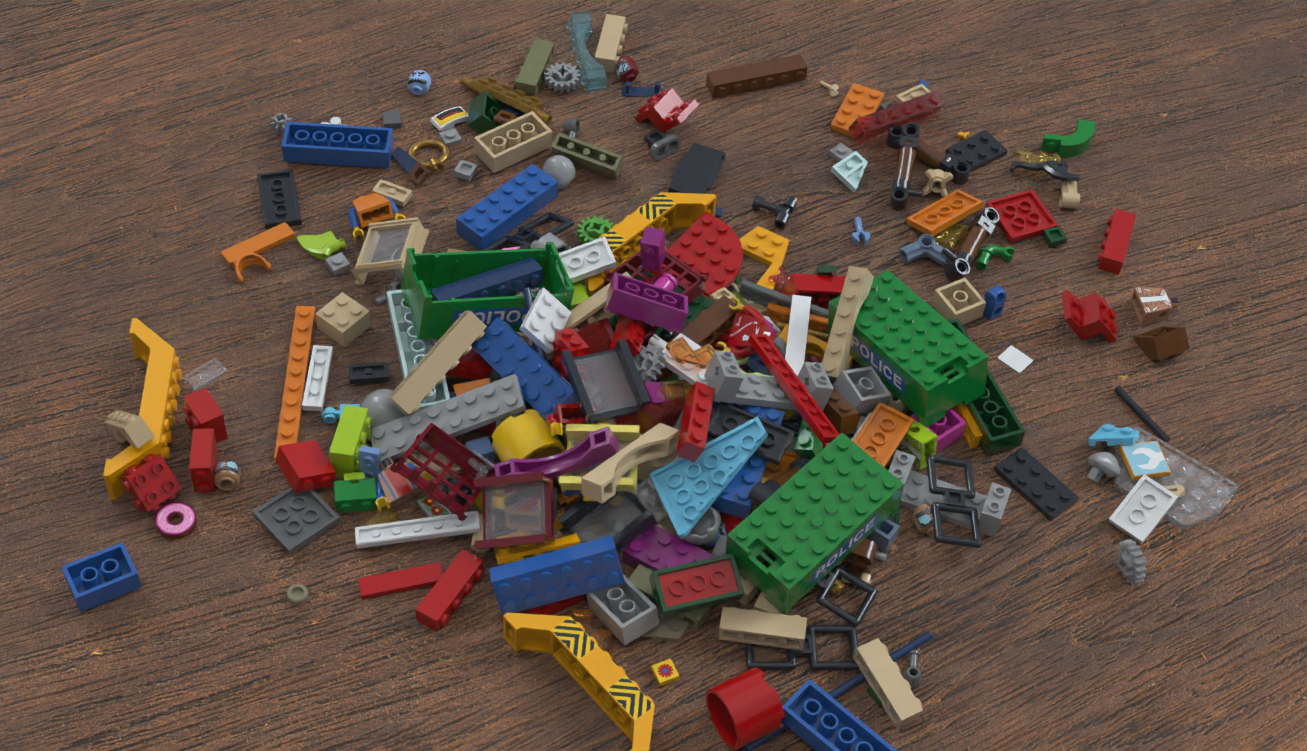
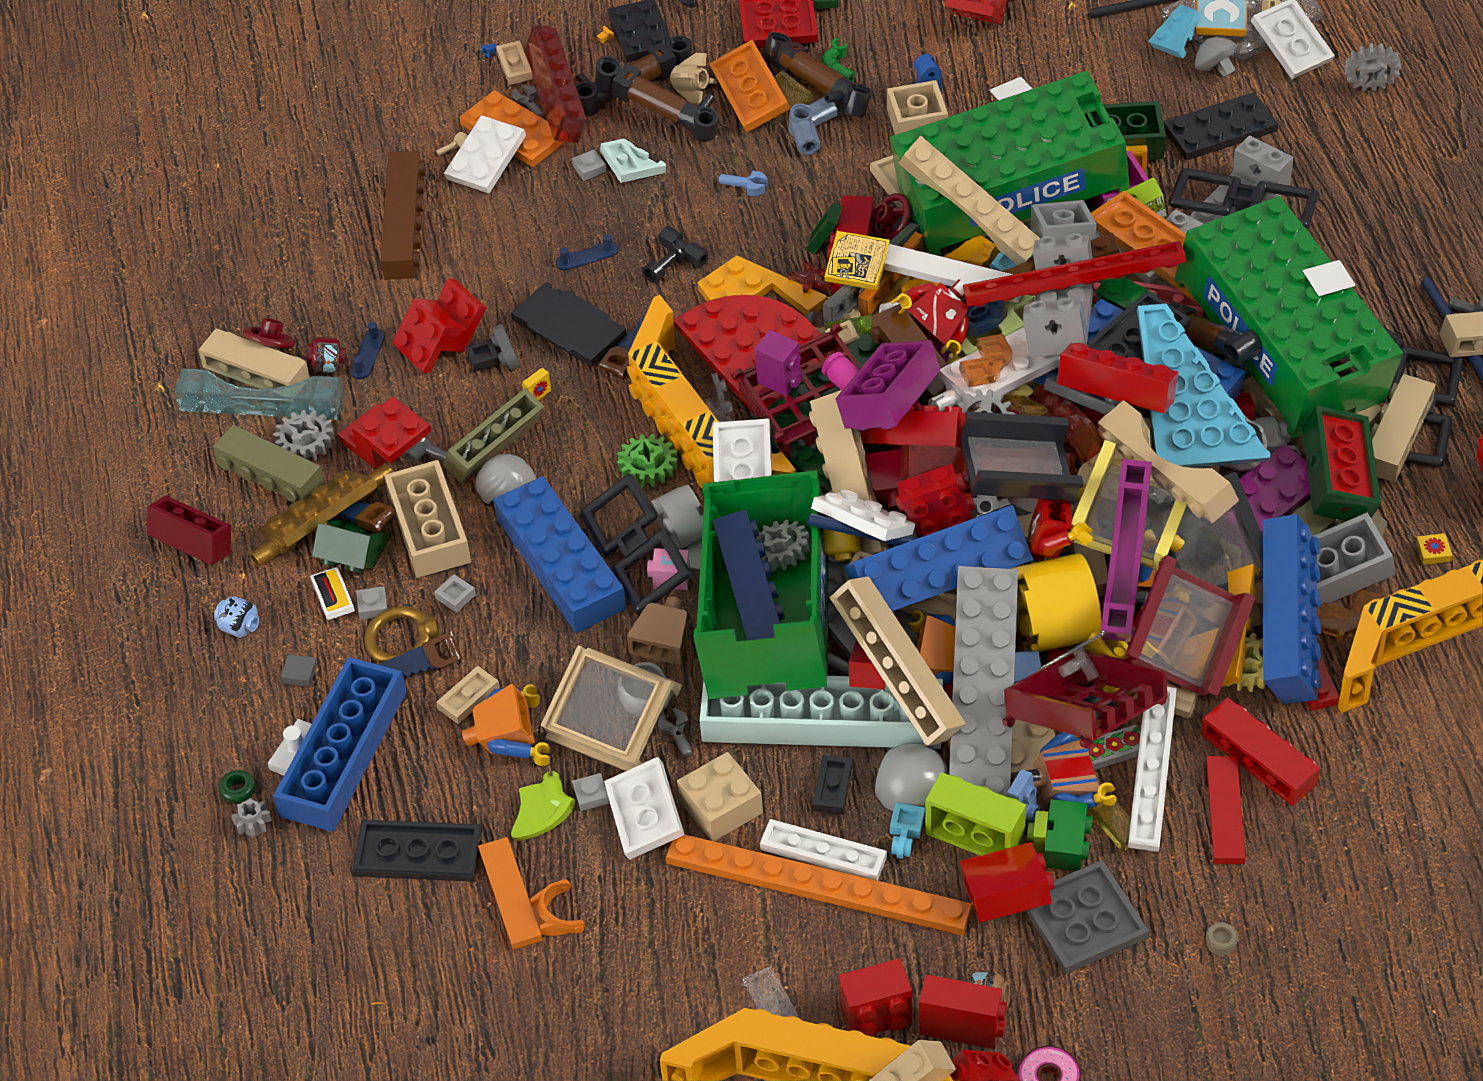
camera: 65 degrees left, 0 degrees up
none -> dark red brick [147,495,231,565]
none -> dark green piece [218,770,256,804]
none -> dark red piece [243,318,295,349]
none -> red bracket [338,396,431,470]
none -> white plate [444,115,526,193]
none -> yellow tile [522,368,551,400]
none -> dark blue piece [556,234,618,270]
none -> white plate [604,757,684,860]
none -> tile [824,231,890,290]
none -> white sticker [1303,260,1355,296]

